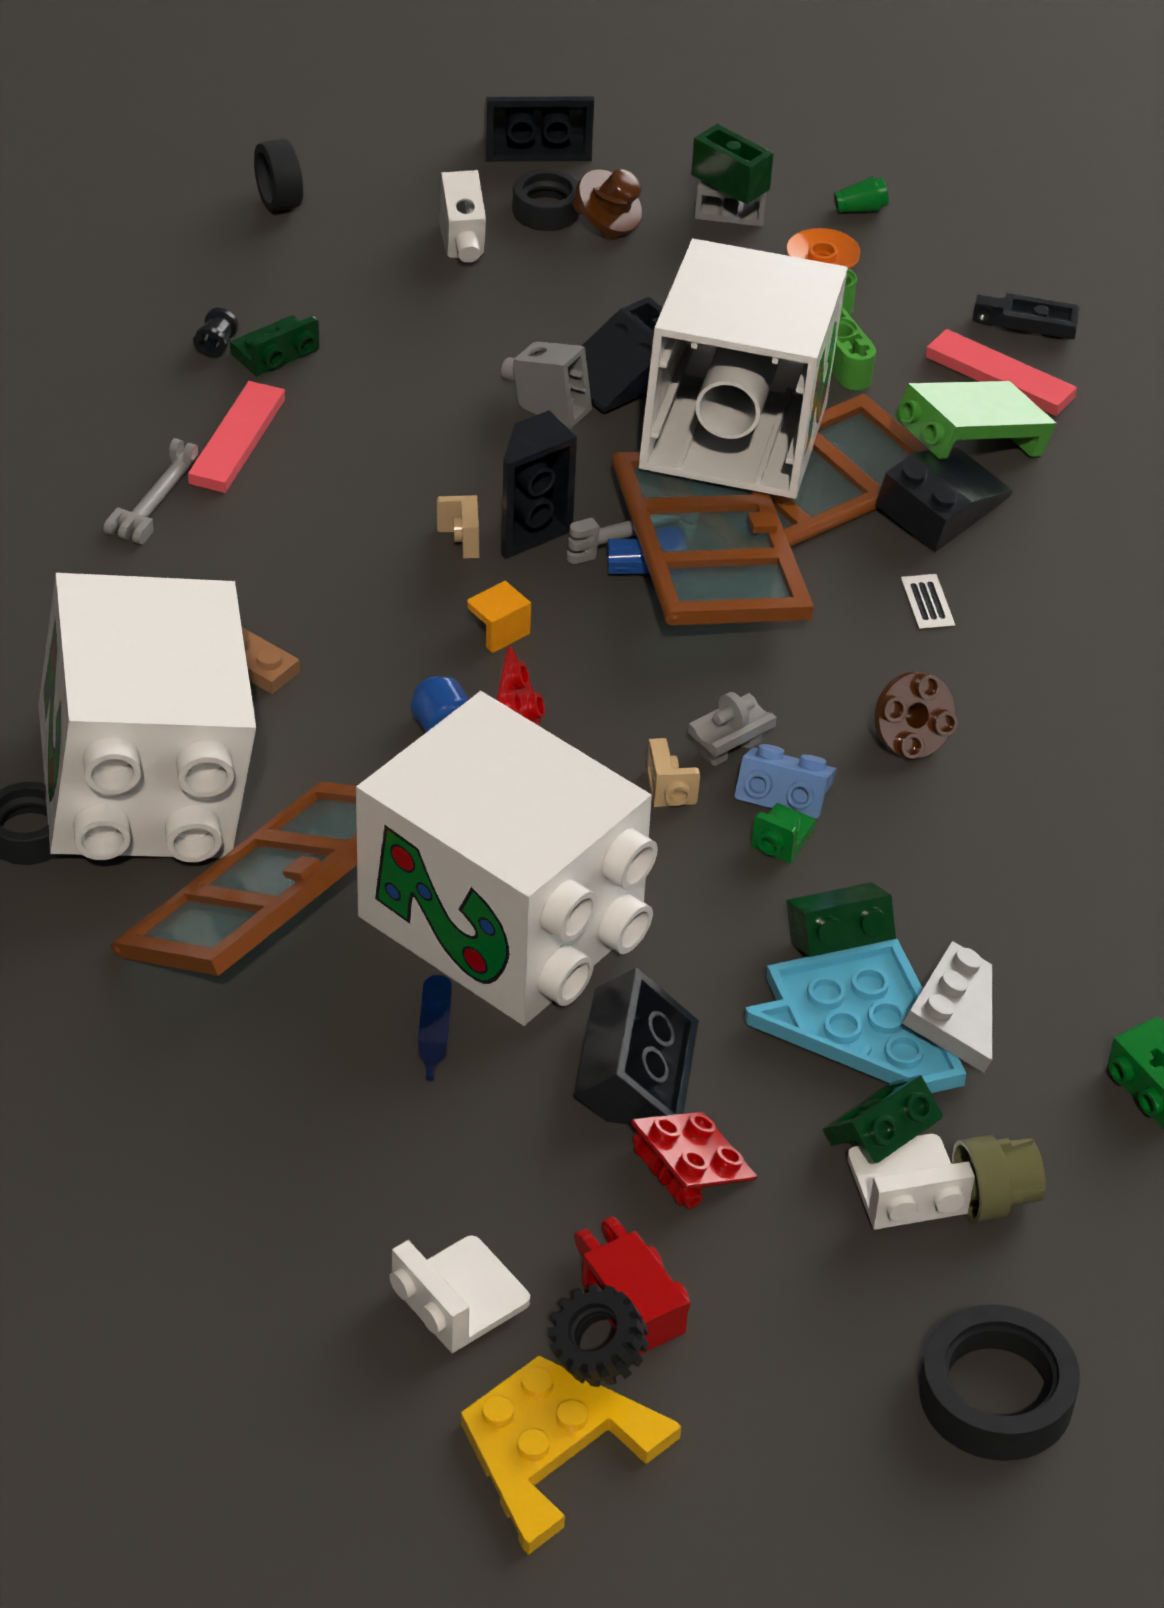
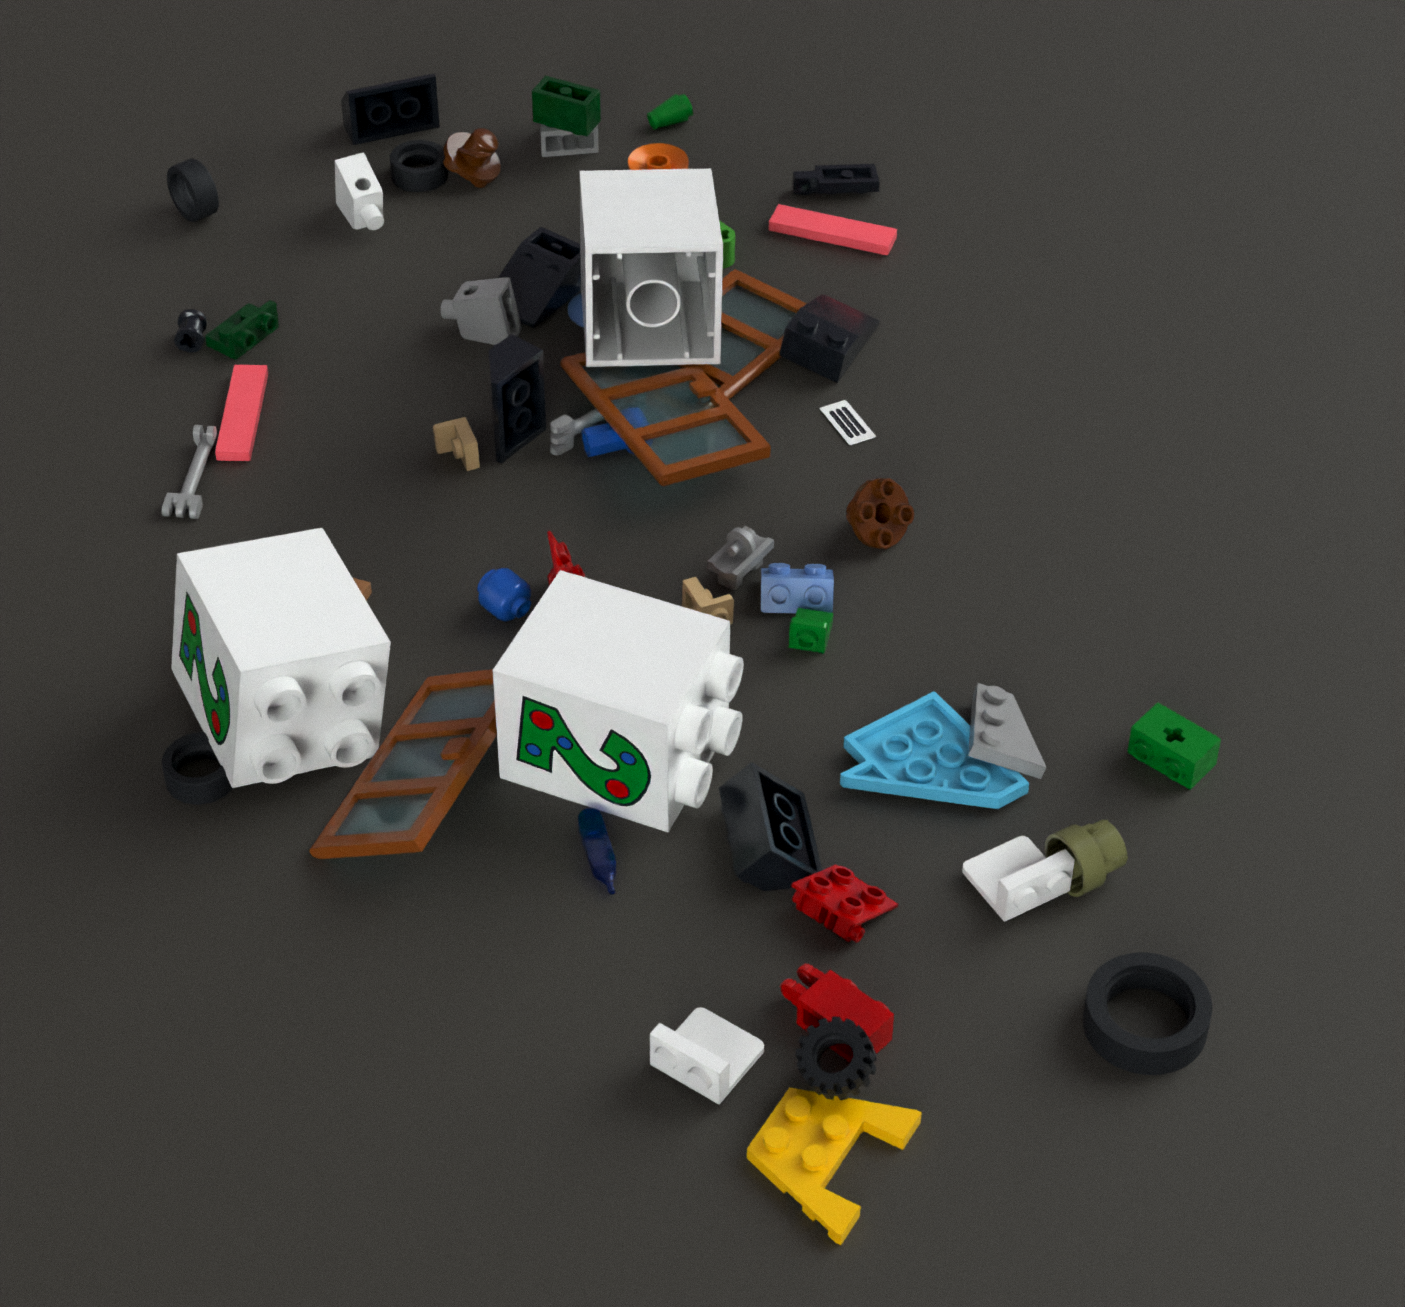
camera: 15 degrees left, 0 degrees up
light orange panel [467,580,531,653] -> none
dark green brick [786,882,896,957] -> none
dark green bracket [823,1075,943,1164] -> none
panel [895,381,1057,459] -> none

